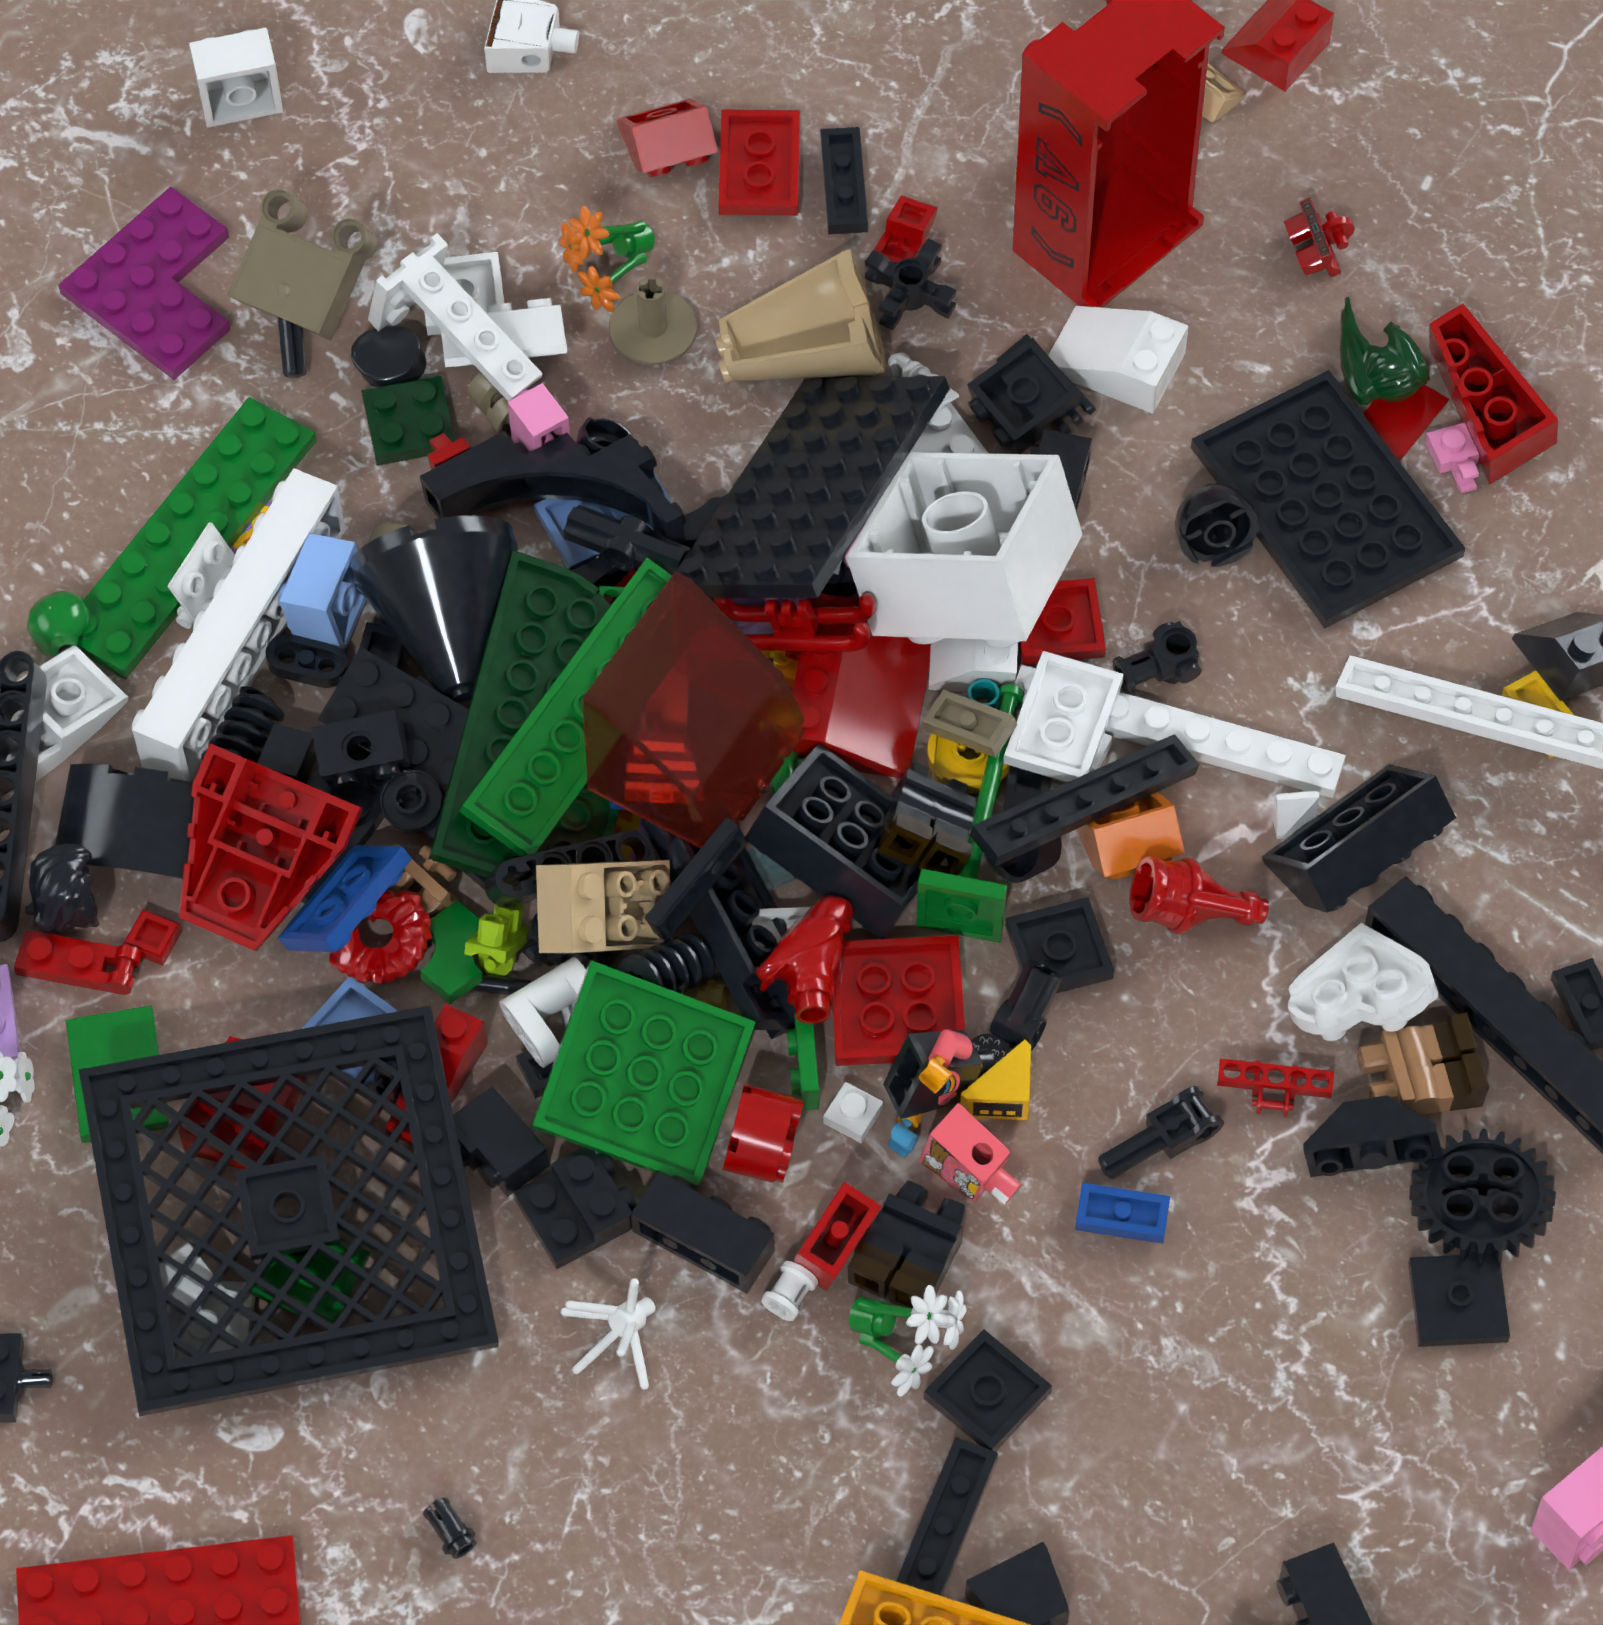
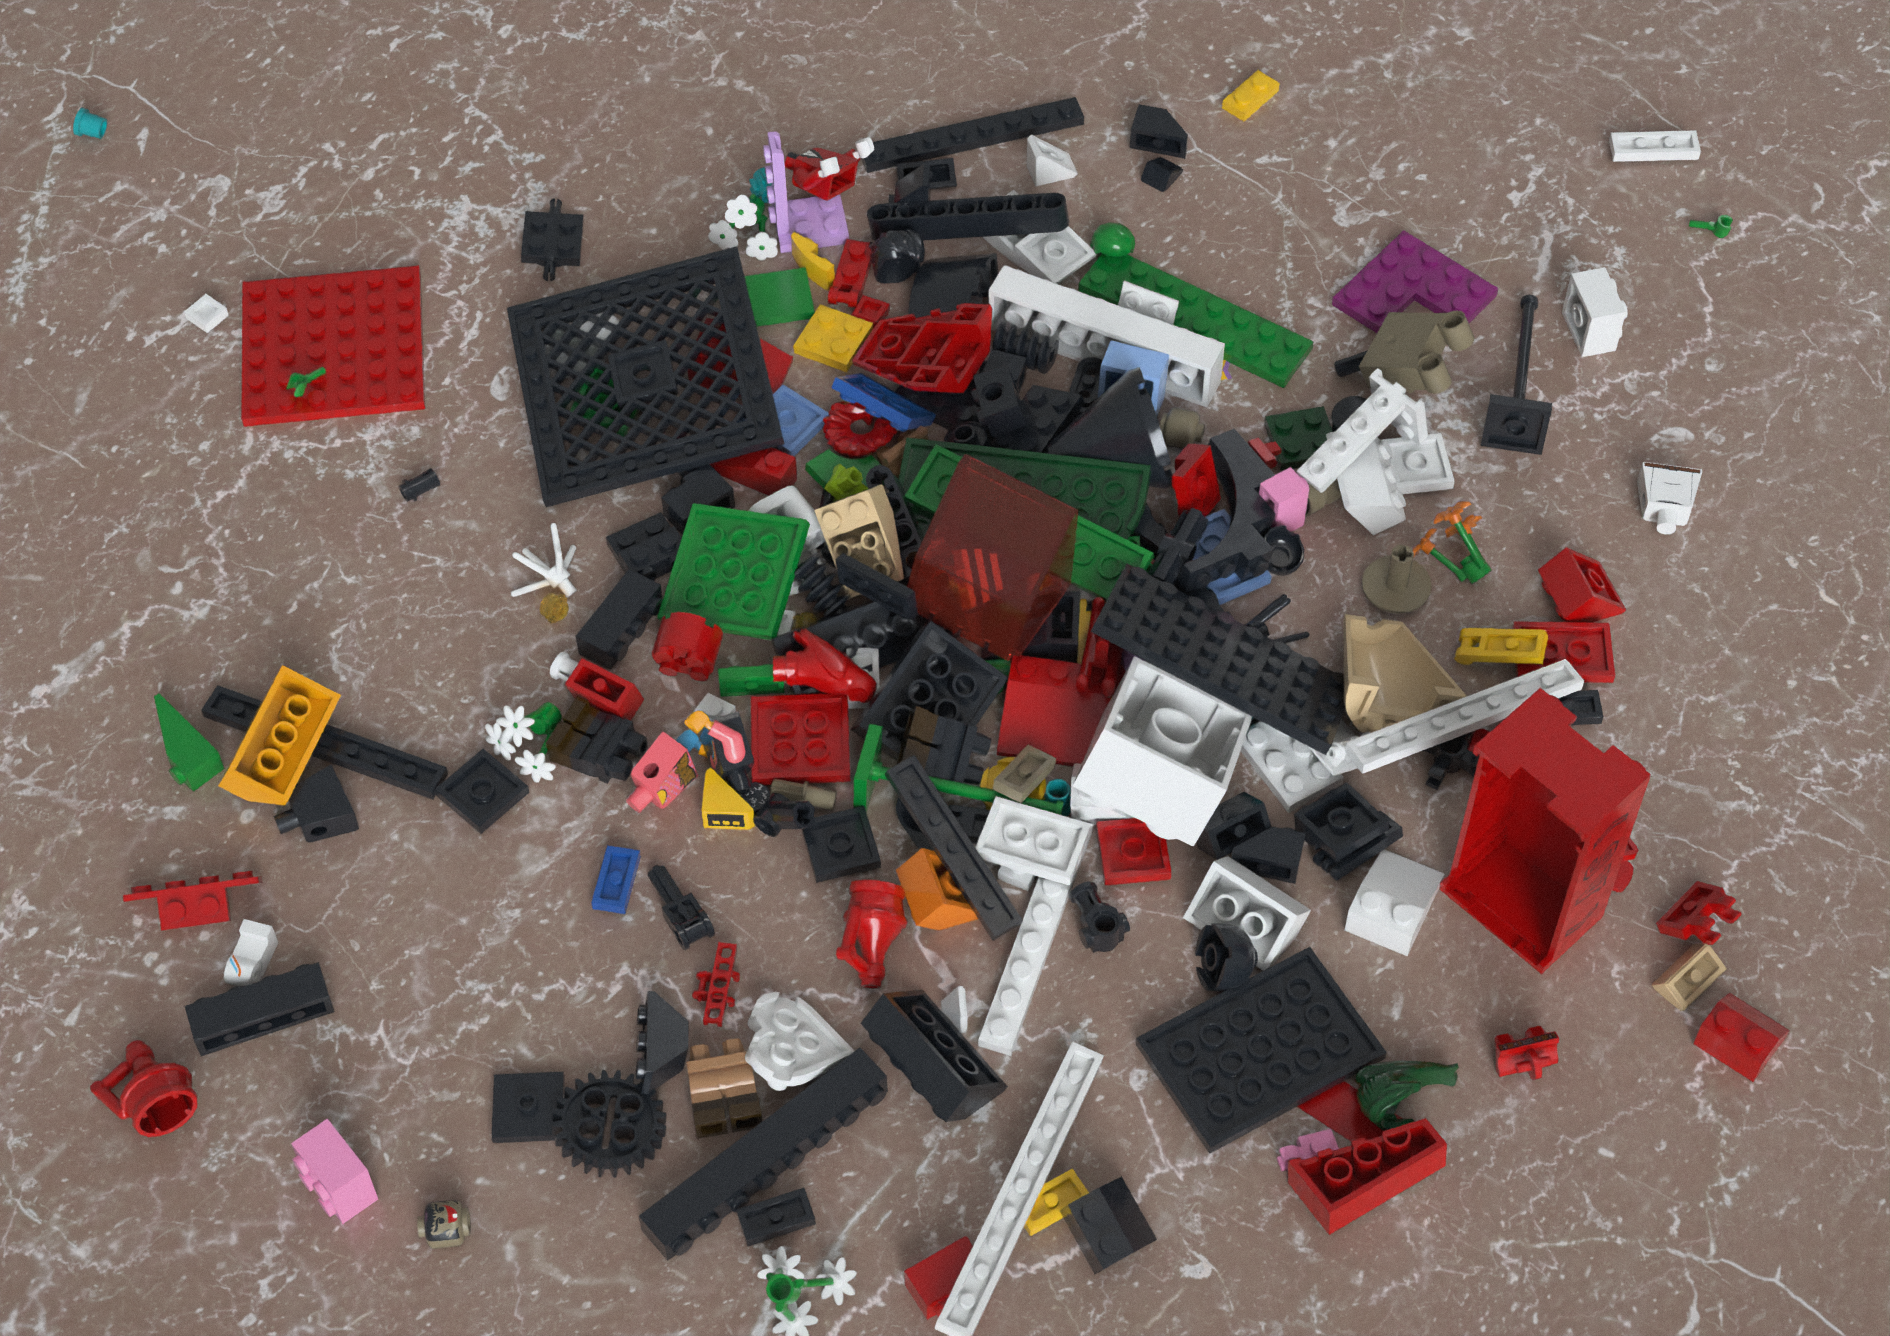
camera: 90 degrees right, 5 degrees down
none -> clear yellow plate [540,593,569,623]
none -> dark tan axle [770,779,837,811]
none -> yellow slope [791,232,835,291]
none -> yellow plate [793,304,873,373]
none -> red plate [1172,444,1221,517]
none -> white slope [1183,856,1311,971]
none -> black plant [1244,594,1310,644]
none -> white plate [1345,659,1584,774]
none -> yellow plate [1454,628,1548,665]
none -> black tile [1481,295,1552,455]

